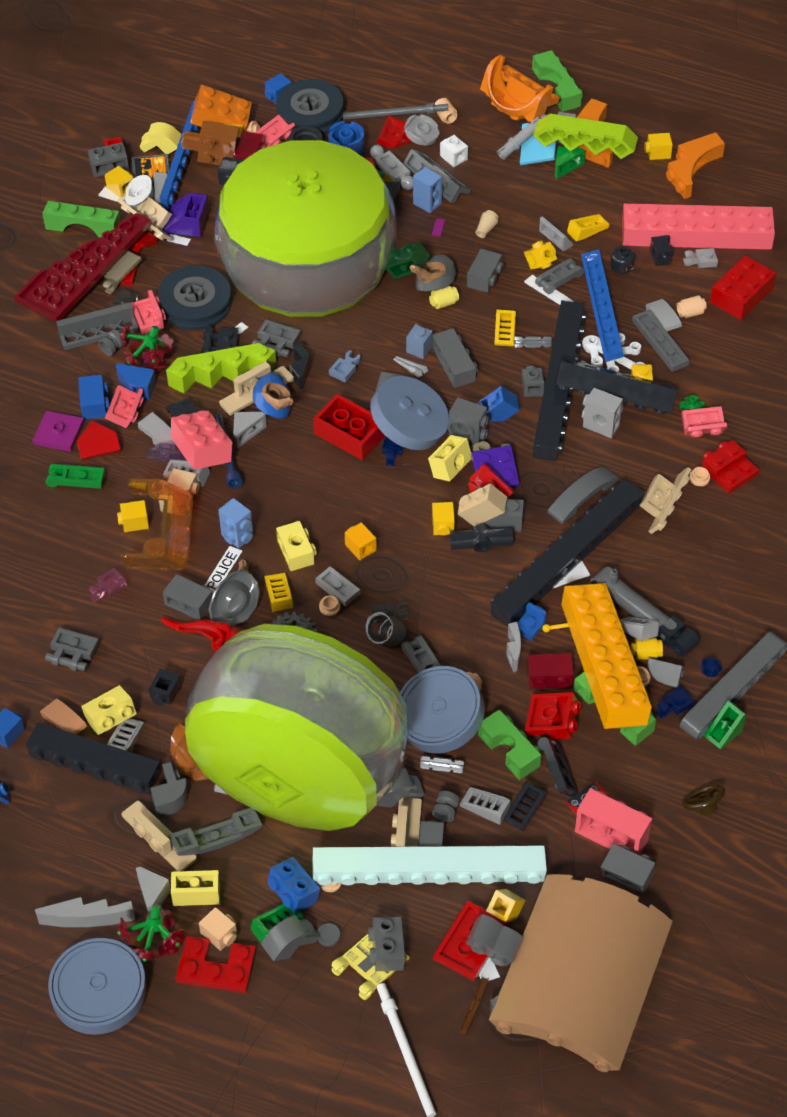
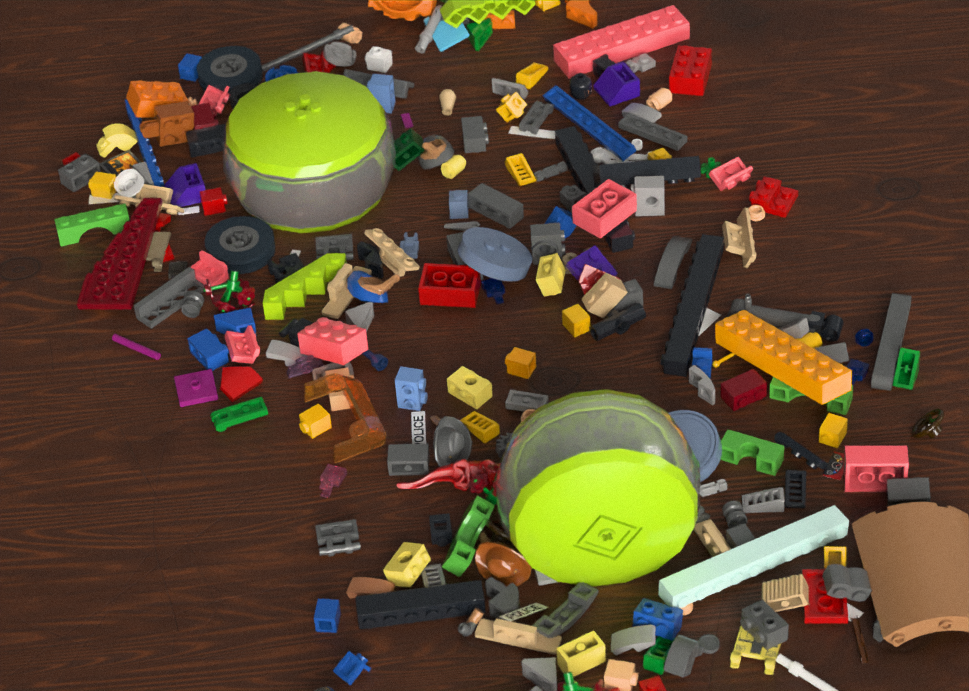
camera: 25 degrees left, 10 degrees down
red plate [525,692,581,740] -> none
none -> magenta bar [112,334,161,360]
none -> red brick [199,187,228,216]
none -> tan bracket [364,228,420,276]
none -> bright green arch [442,495,495,577]
none -> arm [458,608,484,636]
none -> white sticker [499,603,548,621]
none -> coral brick [572,179,637,239]
none -> dark purple slope [593,61,640,107]
none -> light grey slope [611,625,656,656]
none -> tan brick [762,574,809,612]
none -> yellow brick [819,413,848,448]

